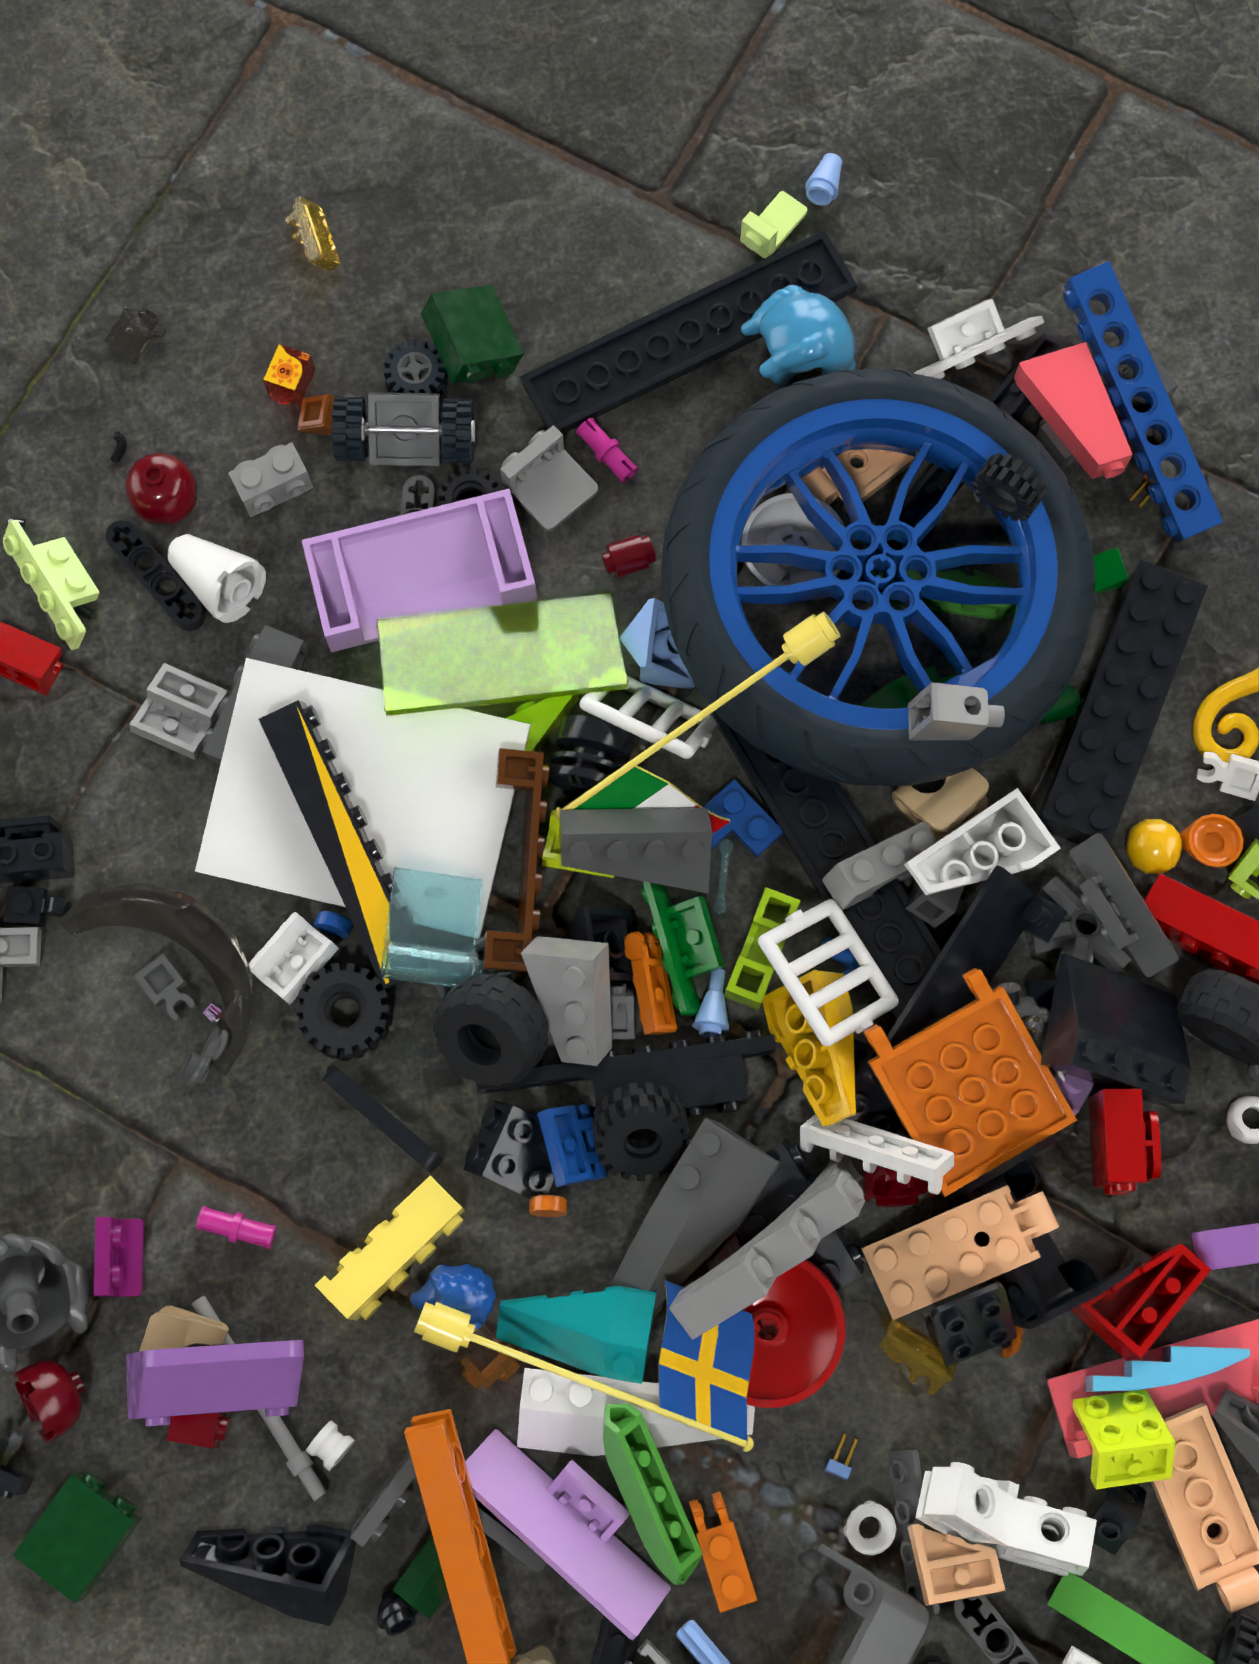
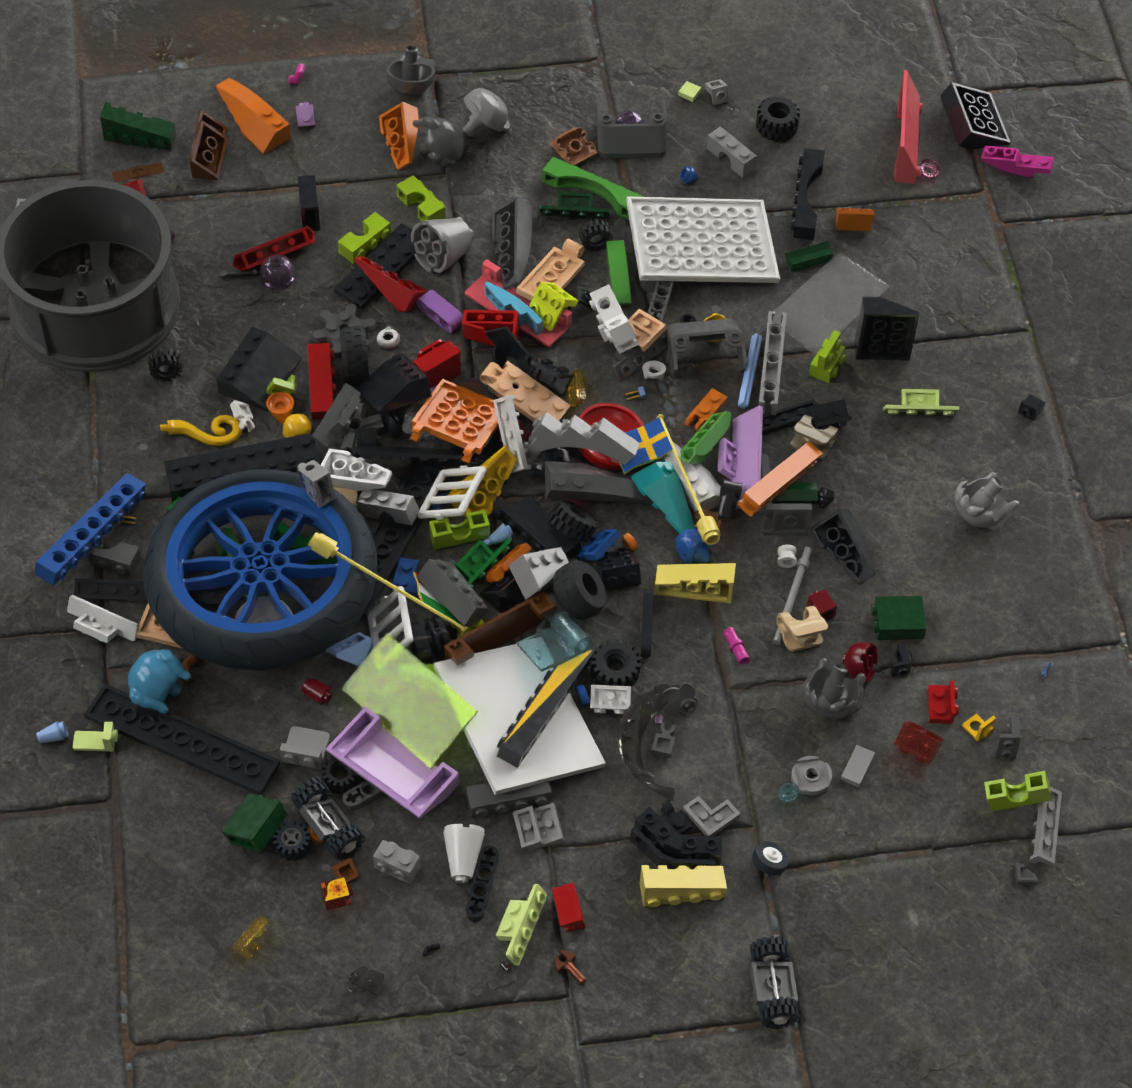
camera: 130 degrees left, 20 degrees down
magenta bracket [94,1217,144,1297] -> none
dark red cylinder [125,453,198,525] -> none
medium lavender windscreen [126,1340,304,1426] -> none
dark pink pin [576,417,639,484] -> none
black tyre [972,453,1047,521] -> none
coral slope [1014,342,1133,479] -> none
none -> black piece [717,479,743,519]

